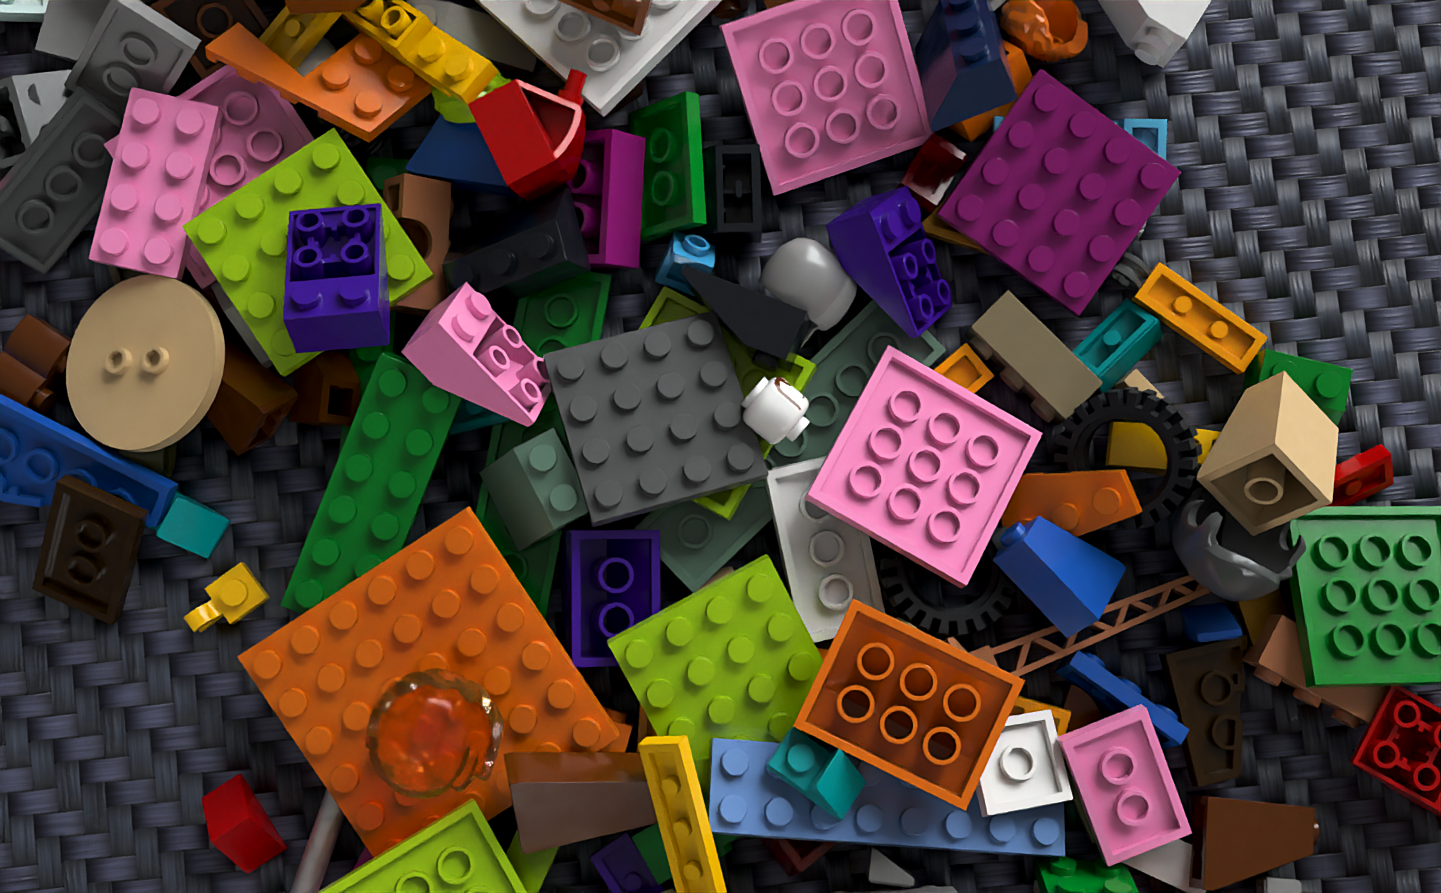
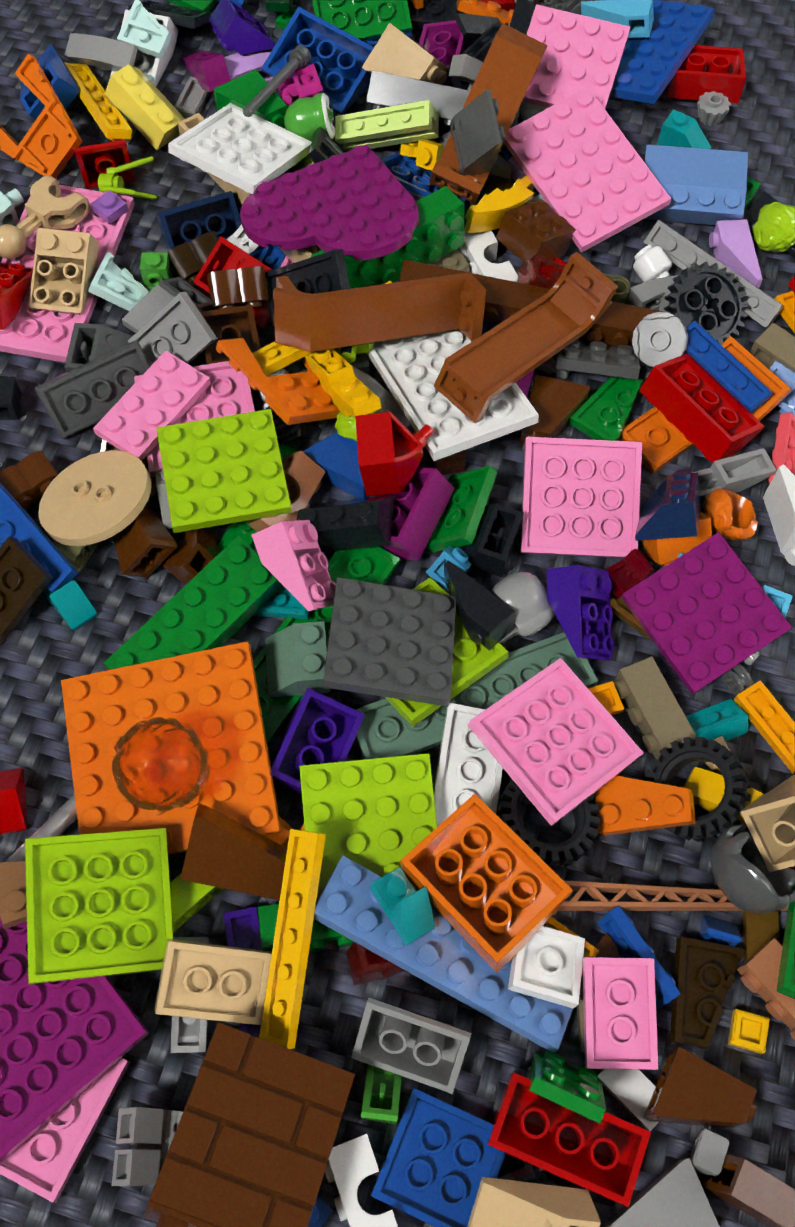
camera: 20 degrees right, 20 degrees down
yellow plate [184,562,270,632] -> none
dark purple slope [283,203,390,353] -> none
white head [741,377,810,444] -> none
light grey slope [865,845,914,888] -> none
blue slope [993,516,1126,638] -> none
none -> yellow tile [728,1009,770,1054]

